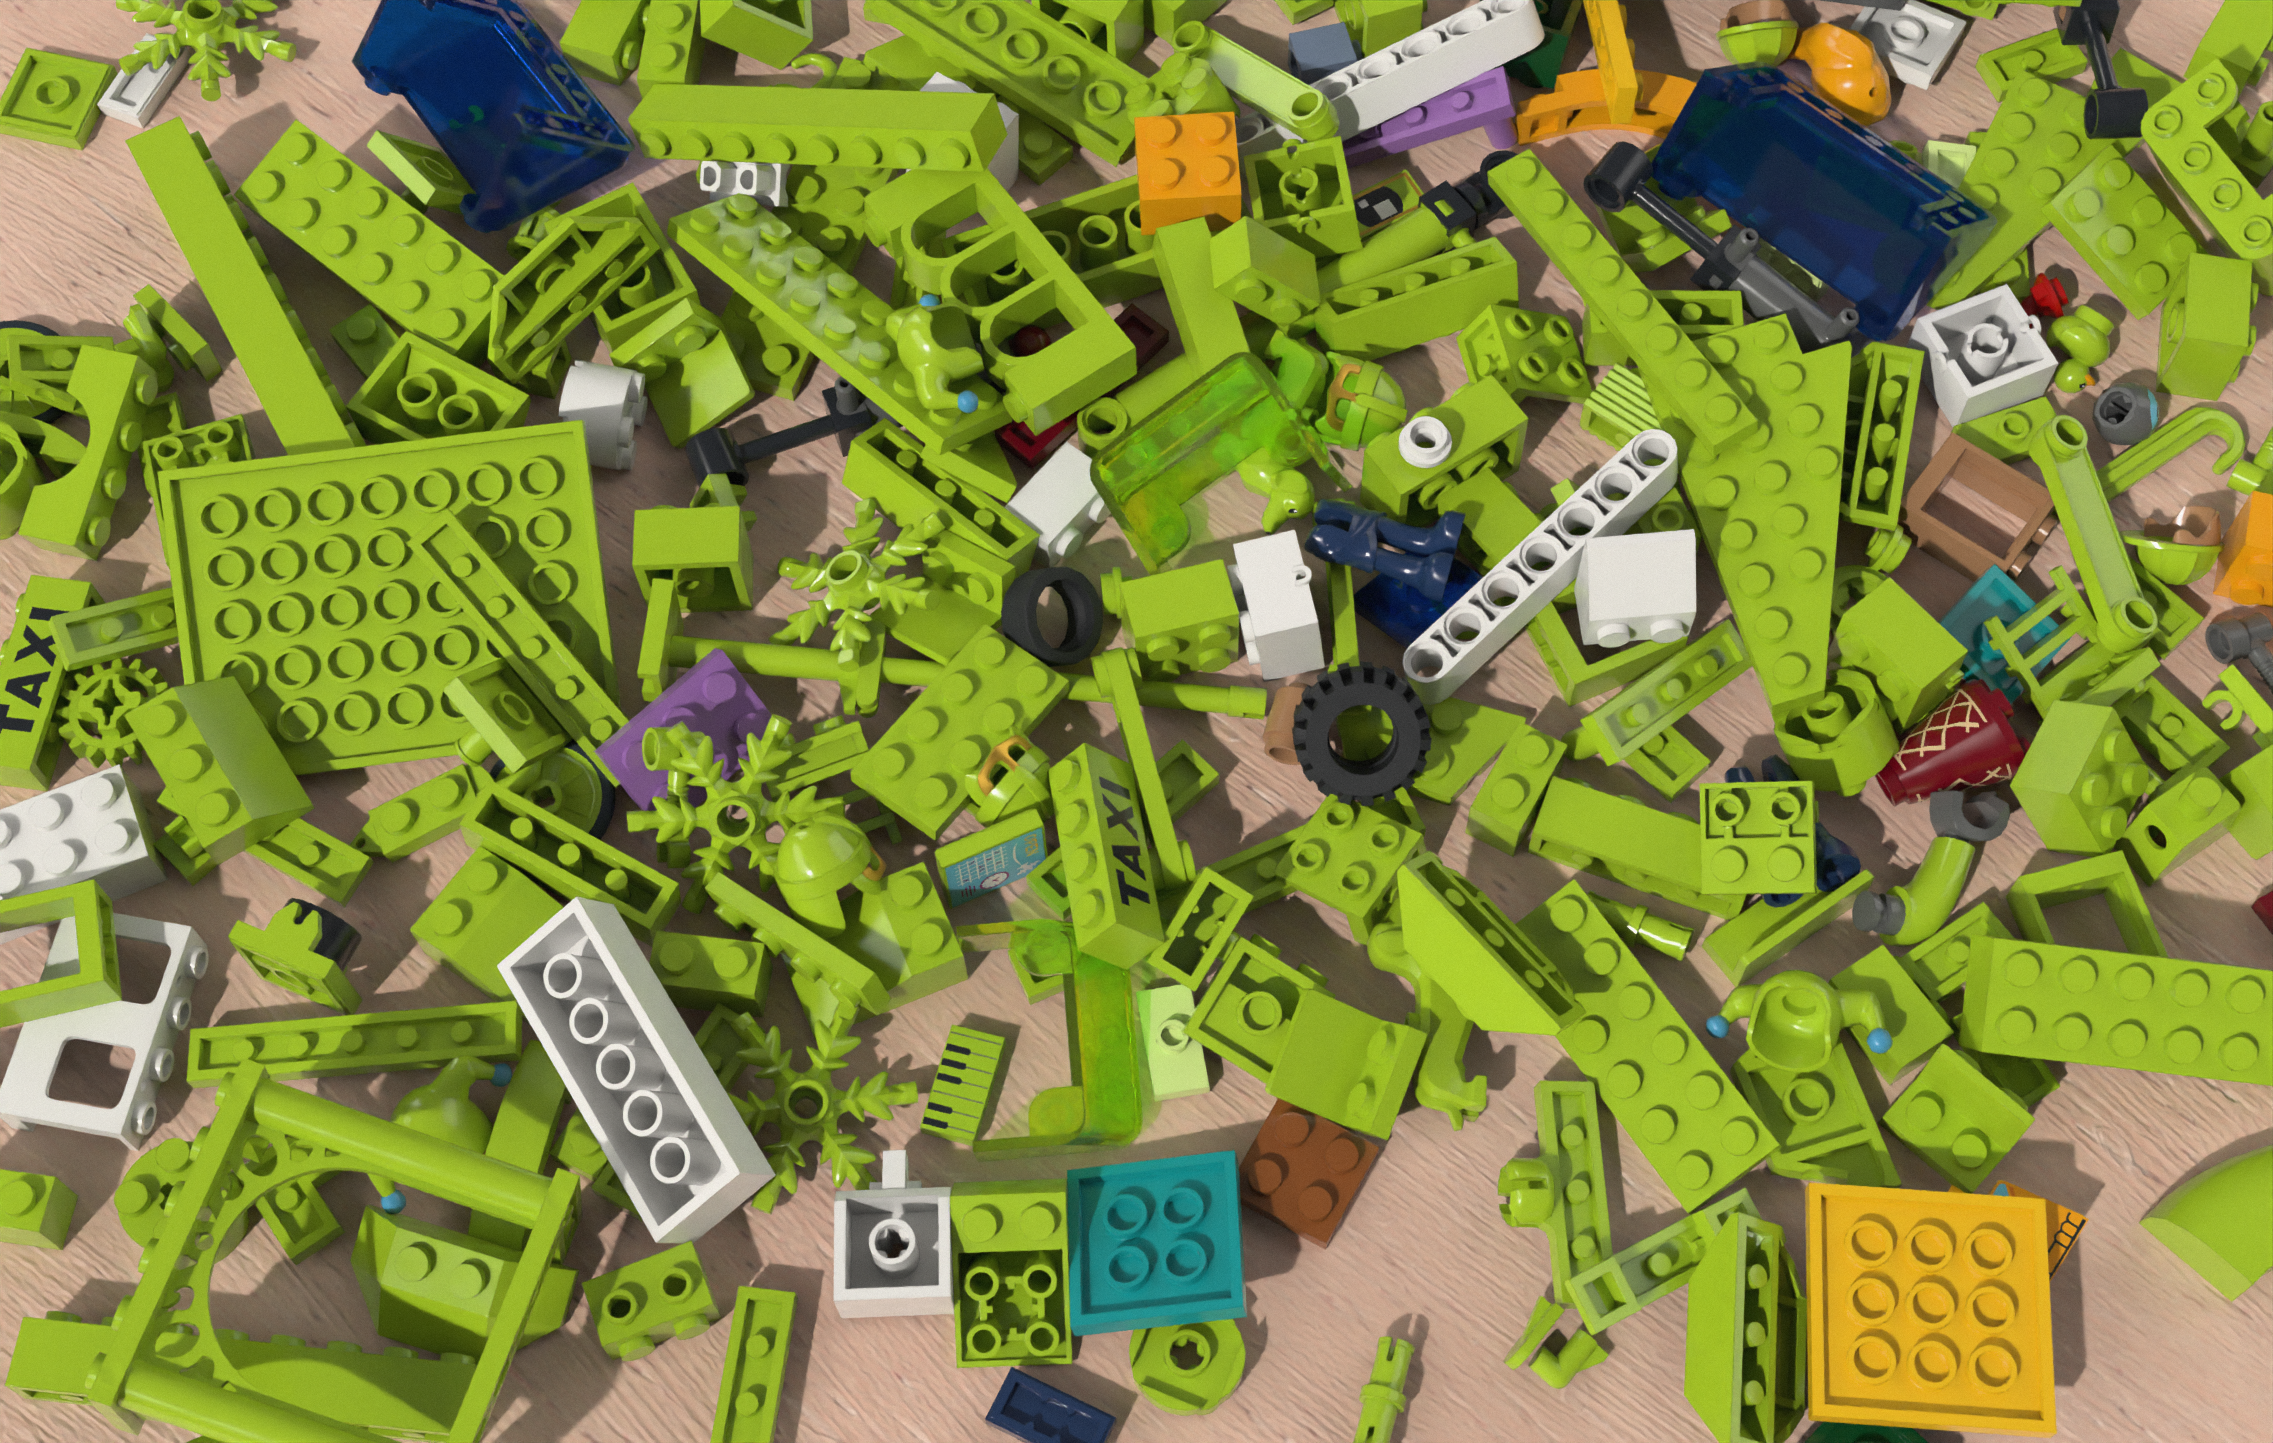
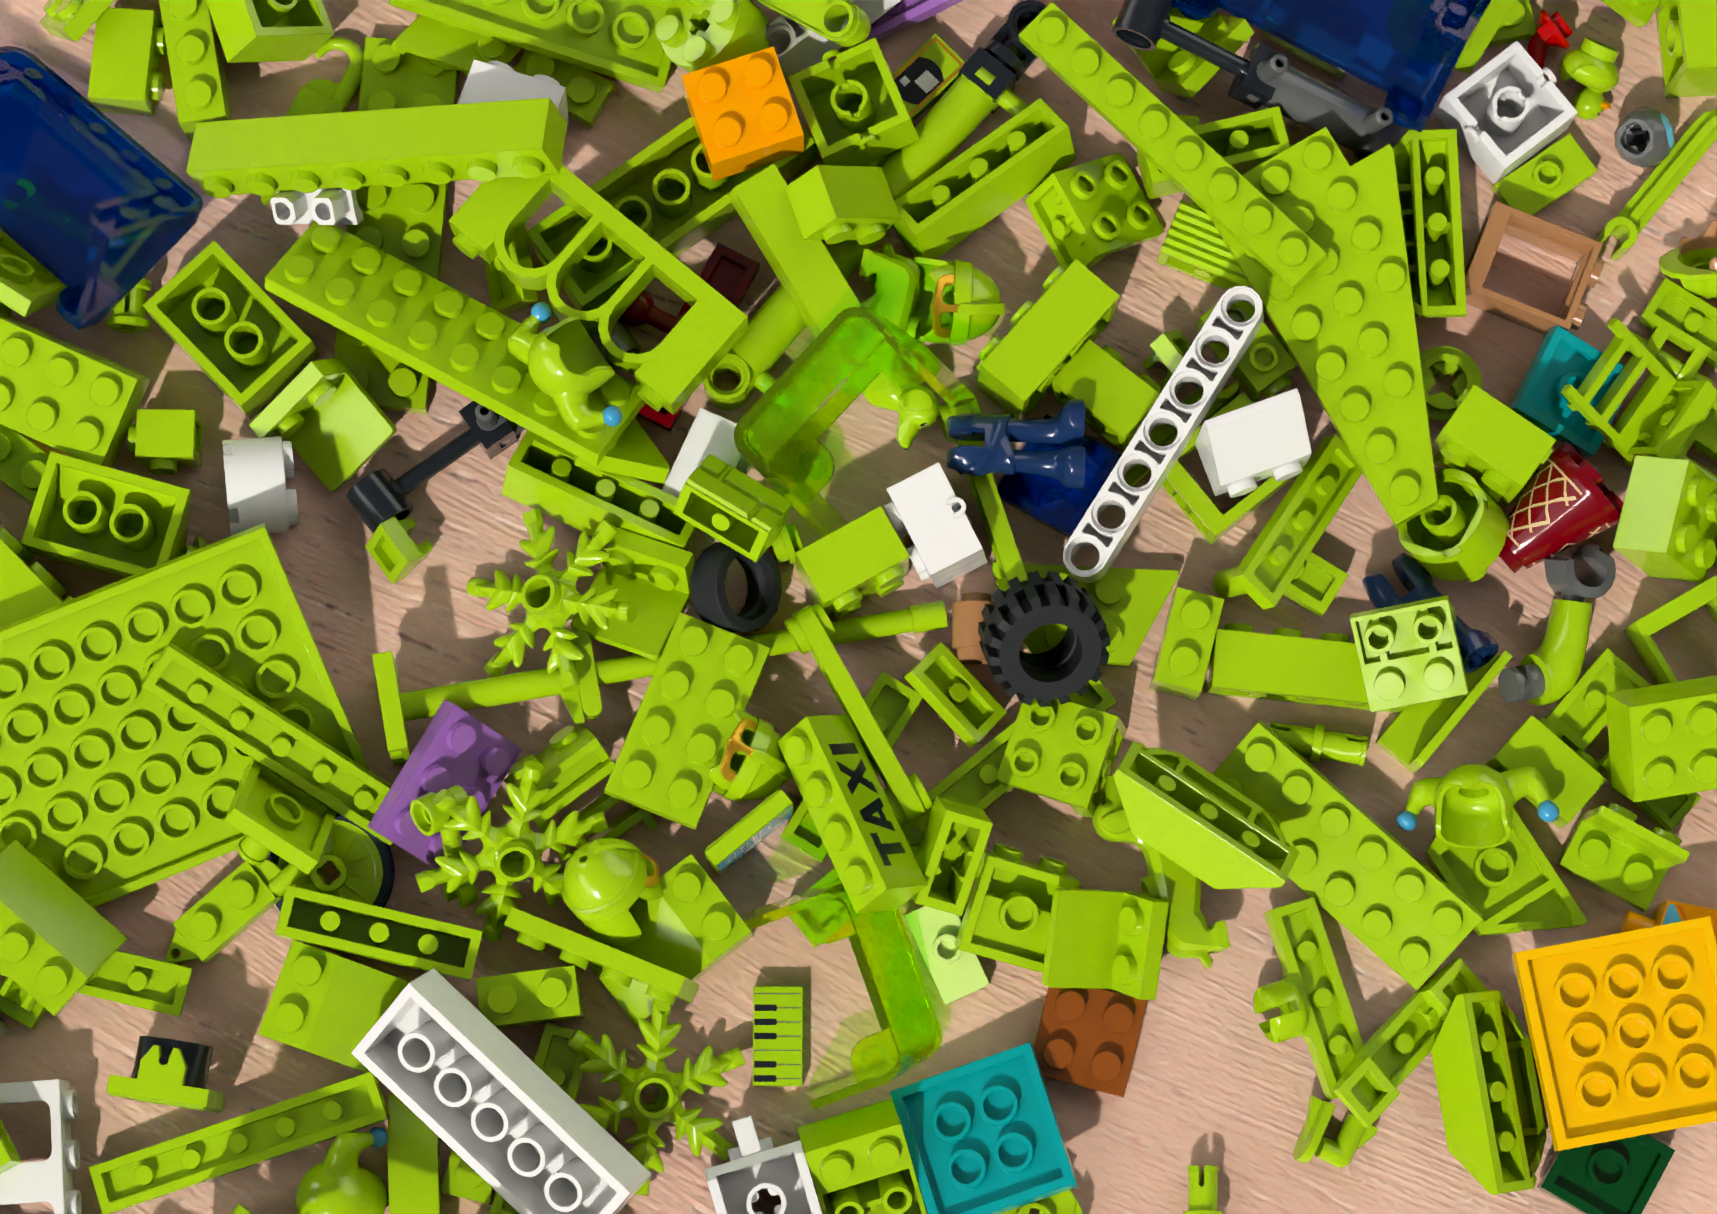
camera: 20 degrees left, 15 degrees up
lime wedge [488,216,660,385] -> none
lime brick [632,503,754,613] -> none
white plate [1398,416,1452,468] -> none
lime plate [1864,524,1912,574] -> none
lime piece [2028,415,2158,654] -> none
none -> lime brick [673,454,793,563]
none -> lime plate [904,642,1007,748]

